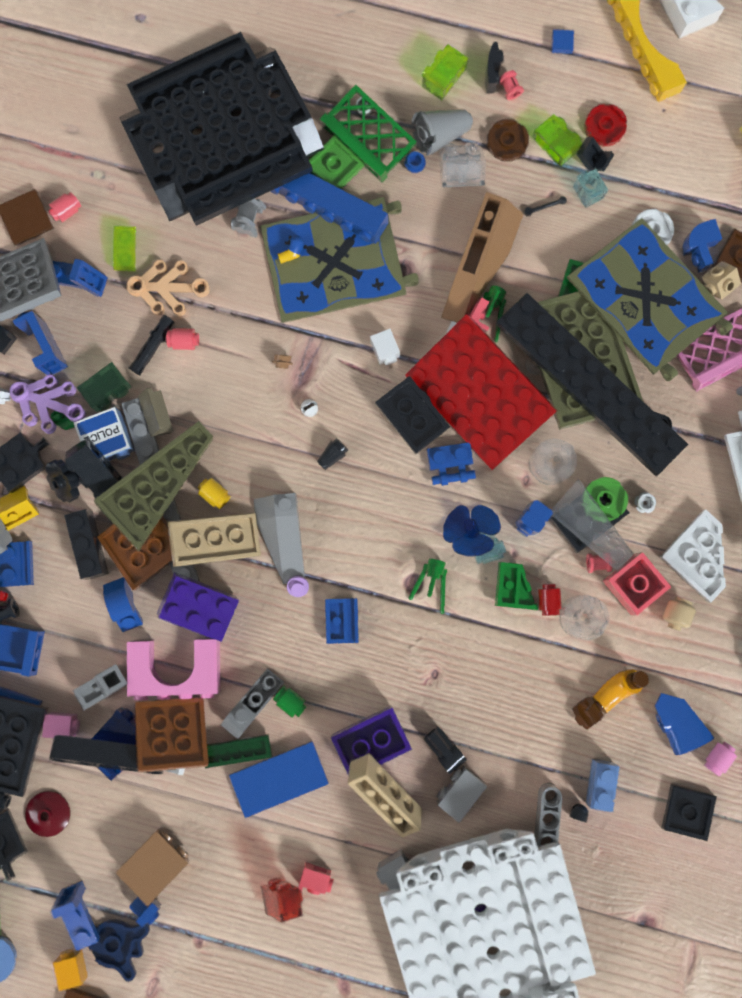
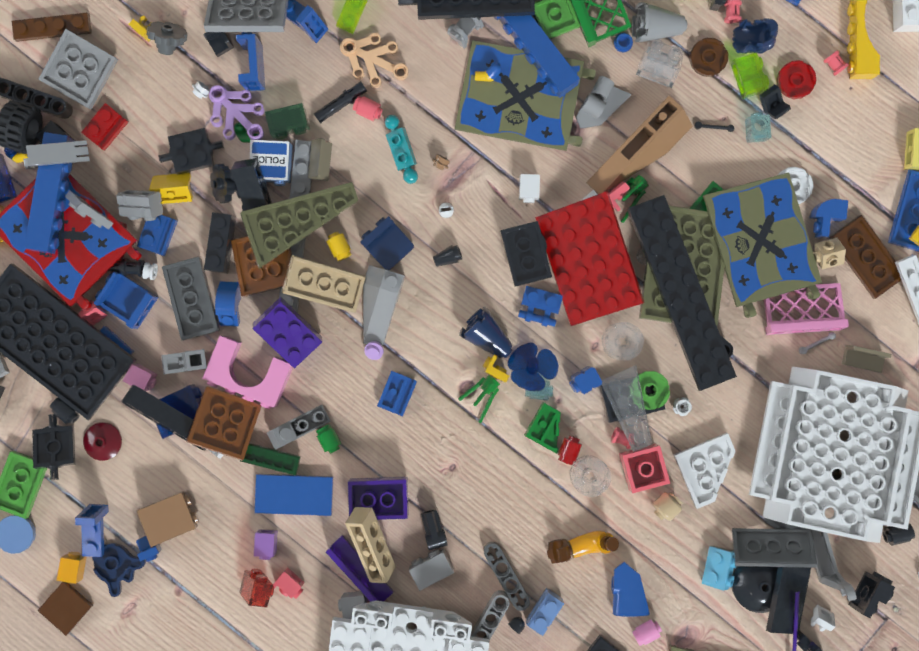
camera: 25 degrees right, 5 degrees up
none -> white bush [142,262,158,280]
none -> dark grey plate [162,257,220,341]
none -> medium lavender brick [254,529,278,560]
none -> dark purple fence [326,535,394,602]
none -> dark blue bracket [360,216,414,270]
none -> teal plate [384,115,418,184]
none -> dark blue cone [459,307,512,358]
none -> yellow bracket [482,354,509,383]
none -> dark grey beam [484,542,530,611]
none -> light grey panel [576,76,631,129]
none -> dark blue hair [732,18,778,54]
none -> coral bush [824,50,849,76]

